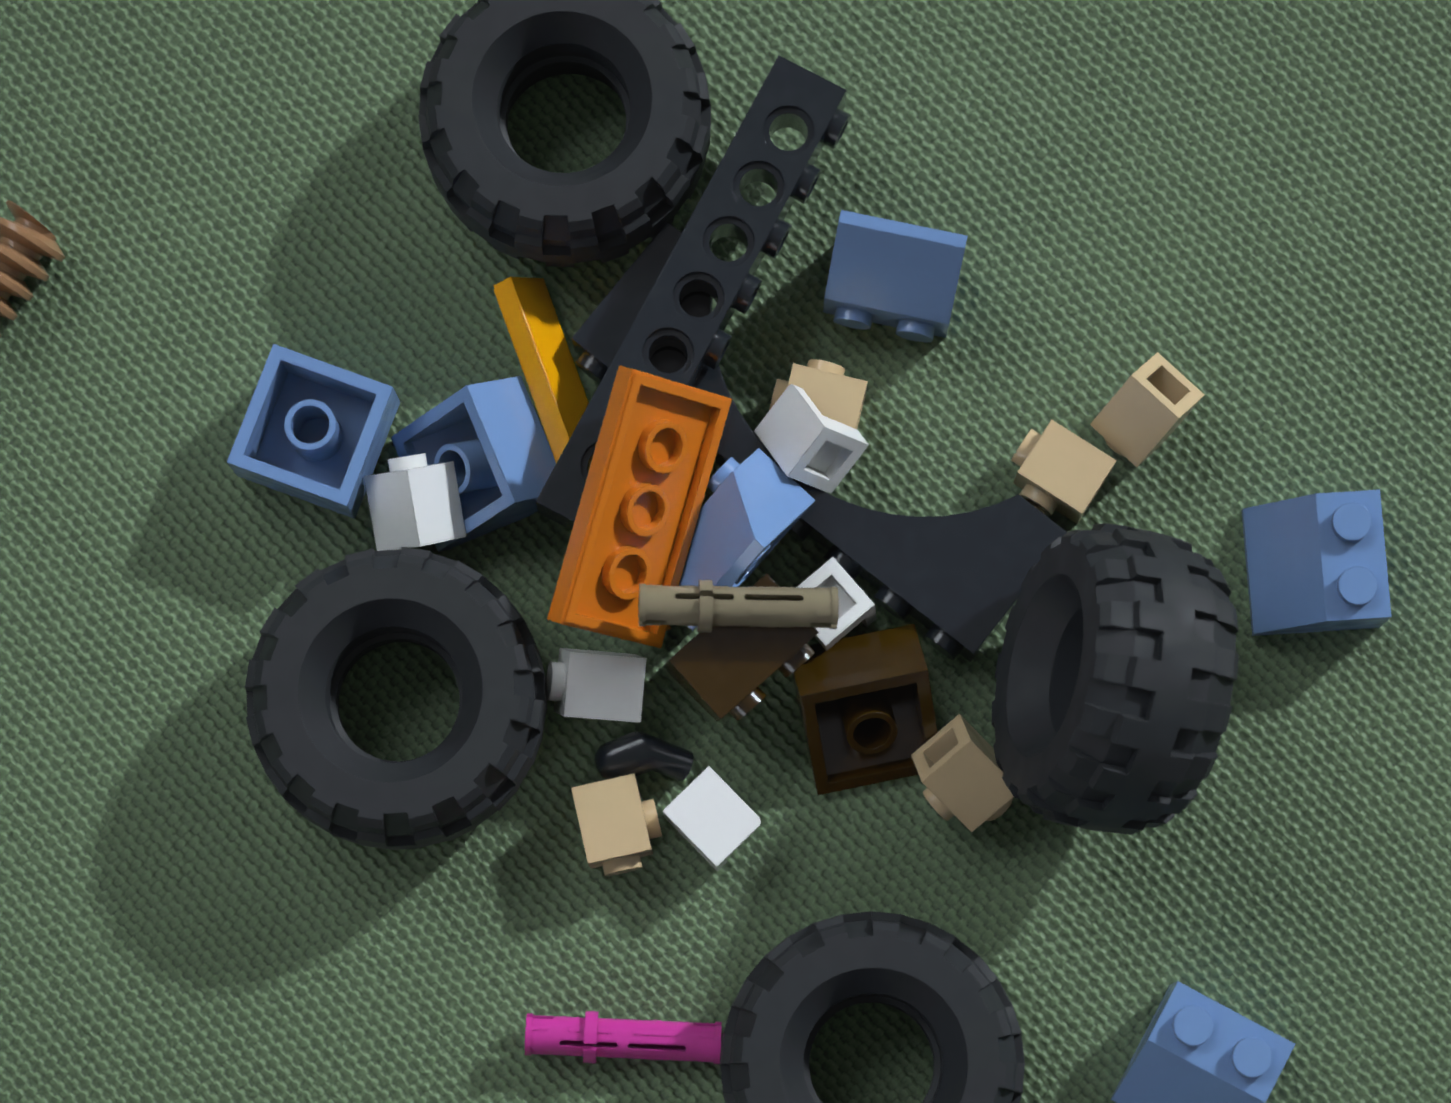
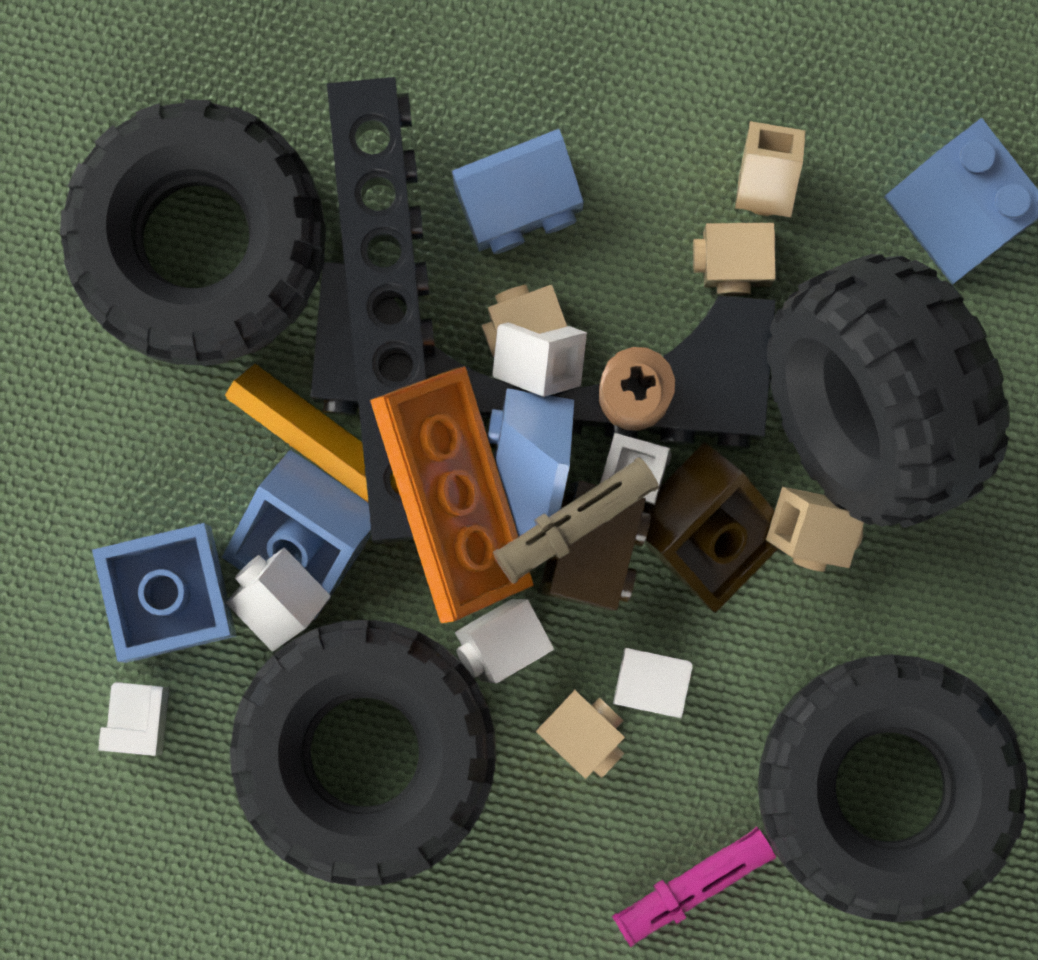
camera: 35 degrees left, 5 degrees up
black arm [594,731,694,781] -> none
none -> white panel [98,682,169,756]
none -> medium nougat piece [599,347,675,431]

